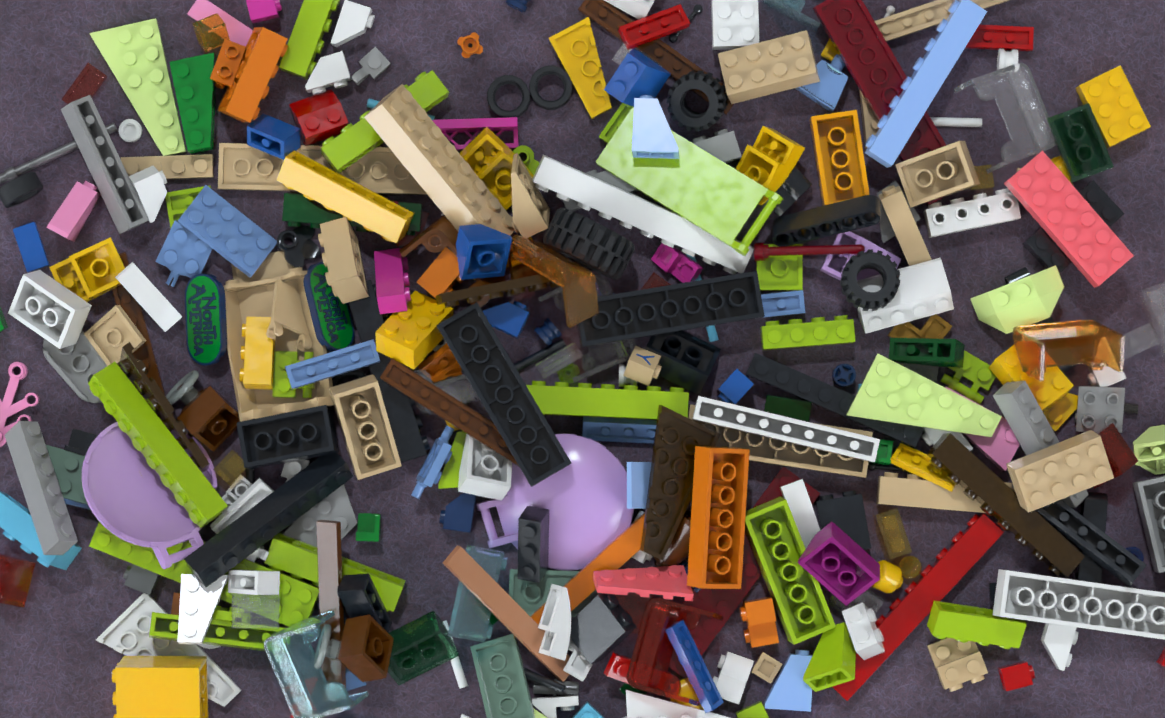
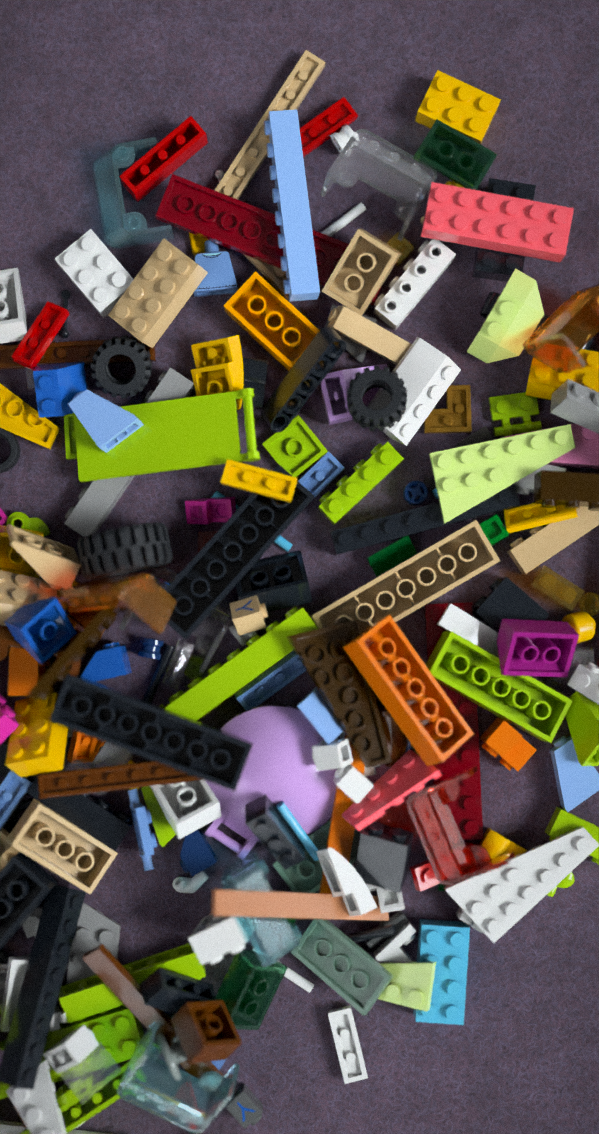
camera: 45 degrees left, 0 degrees up
green panel [356,513,381,542] -> none
white brick [532,155,754,275] -> none
blue plate [665,620,724,713] -> none
white brick [692,396,880,462] -> none
white brick [713,651,754,704] -> none
blue brick [716,369,754,405] -> none
tan plate [751,652,782,684] -> none
dark red piece [754,242,865,261] -> none
black hinge [868,462,913,474] -> none
dark green slope [888,338,965,367] -> none
none -> white arm [173,871,209,893]
none -> white brick [188,914,257,965]
none -> yellow plate [221,459,297,503]
none -> medium azure bar [275,801,319,861]
none -> white brick [312,738,353,771]
none -> white brick [333,763,374,804]

